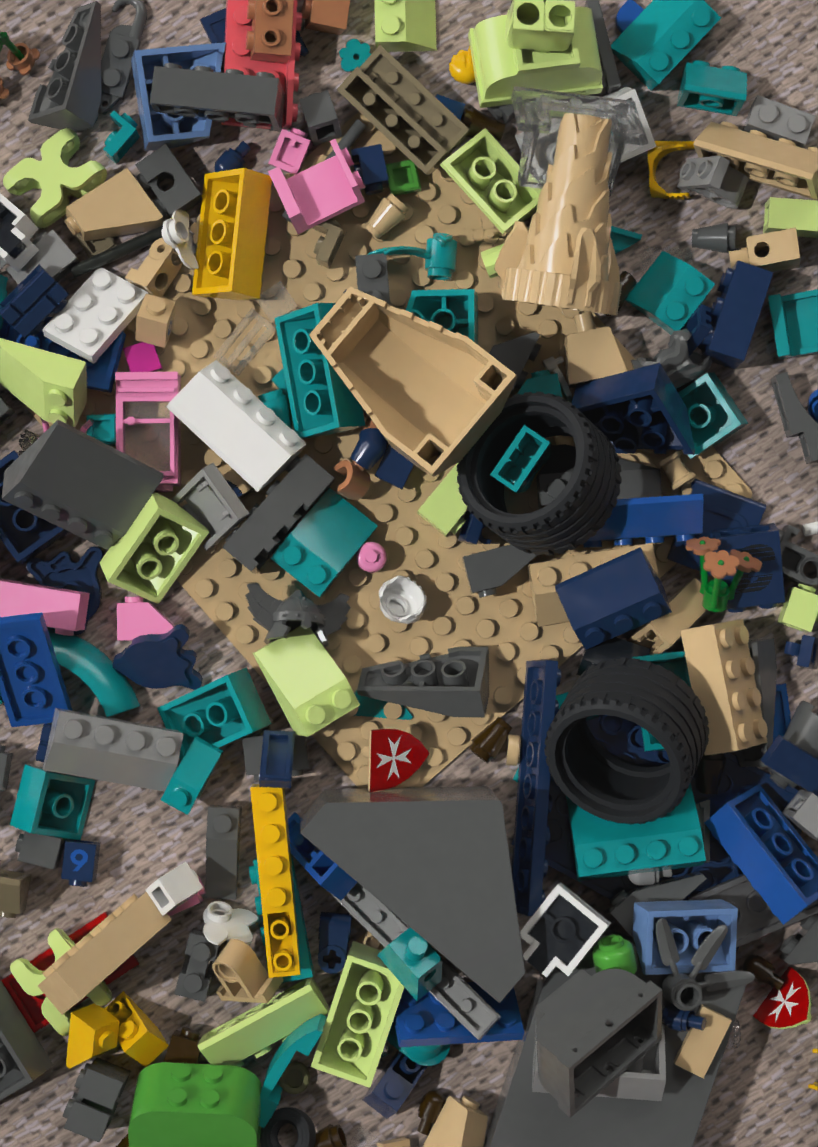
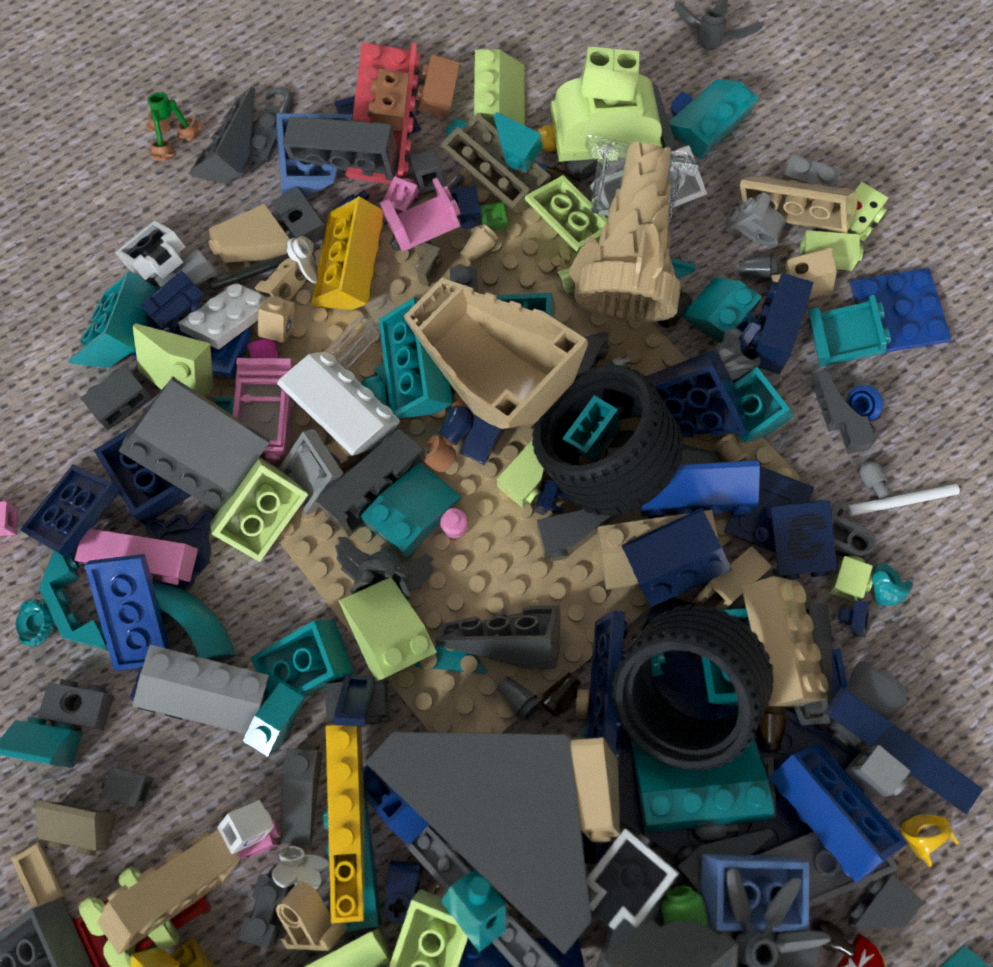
camera: 10 degrees right, 15 degrees down
yellowish green piece [3,128,107,228] -> none
teal slope [10,764,96,840] -> none
dark blue brick [61,839,101,887] -> none
teal bracket [103,110,140,164] -> none
dark blue tile [112,624,203,690] -> none
bright pink slope [117,597,175,641] -> none
red shield [362,728,430,792] -> none
teal plant [367,233,457,280] -> none
white hair [378,575,427,624] -> none
tan torso [565,312,627,388] -> none
yellow helmet [648,141,695,200] -> none
teal slope [677,60,747,116] -> none
plant [685,537,763,612] -> none
none -> teal slope [494,112,543,172]
none -> dark grey cone [497,676,540,720]
none -> tan slope [571,738,620,842]

